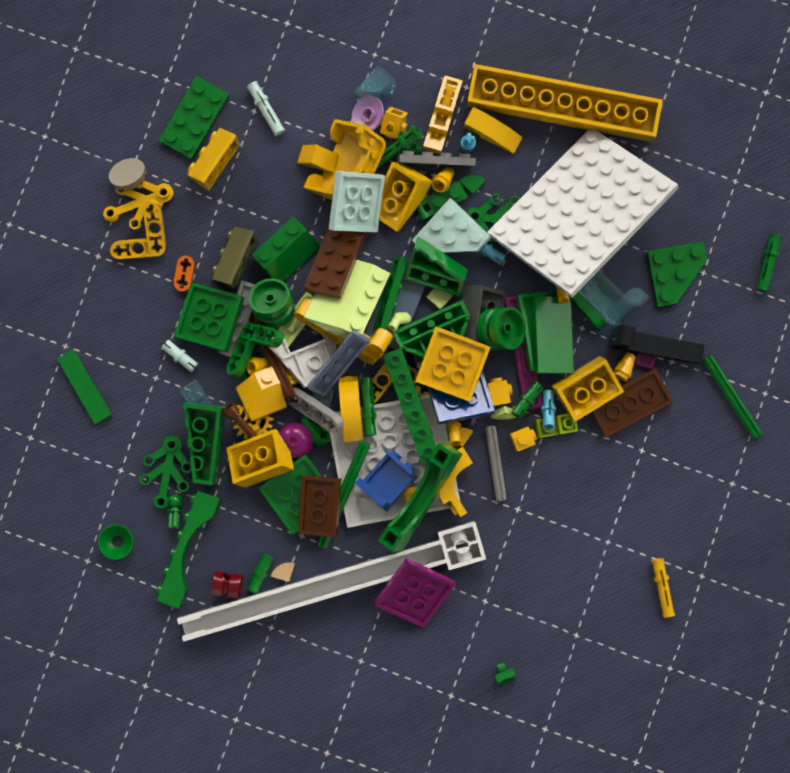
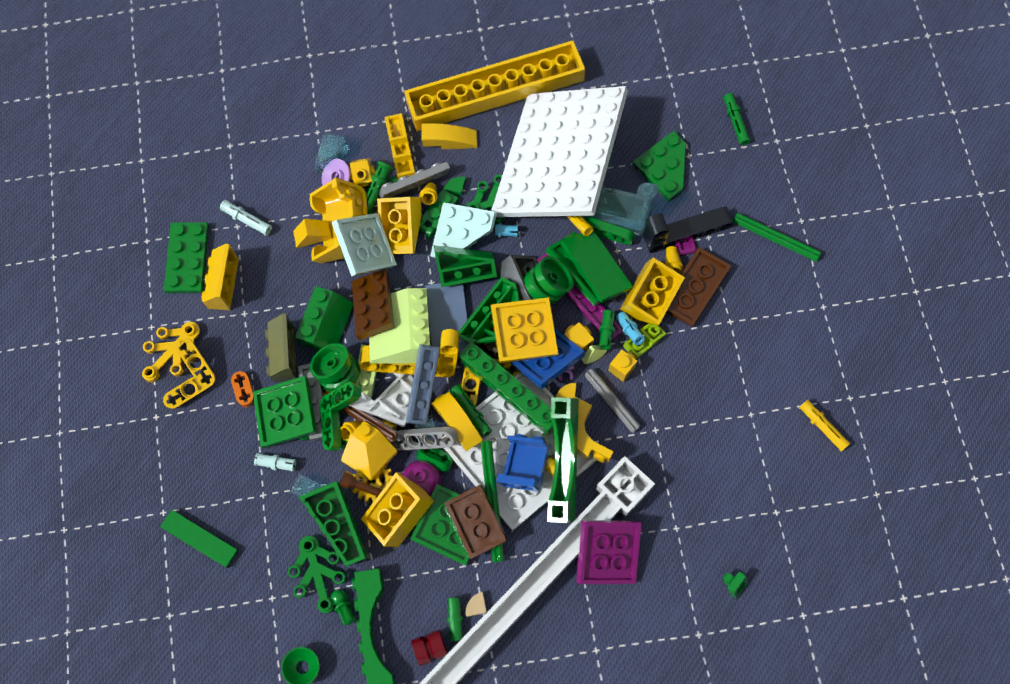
camera: 25 degrees left, 15 degrees down
tile [109,158,147,190] -> none
green plate [373,256,408,331] -> none
yellowish green arm [388,312,411,332] -> none
yellowish green tile [426,289,453,310] -> none
yellow pin [446,421,462,447] -> none
medium azure axle [461,133,476,153] -> none

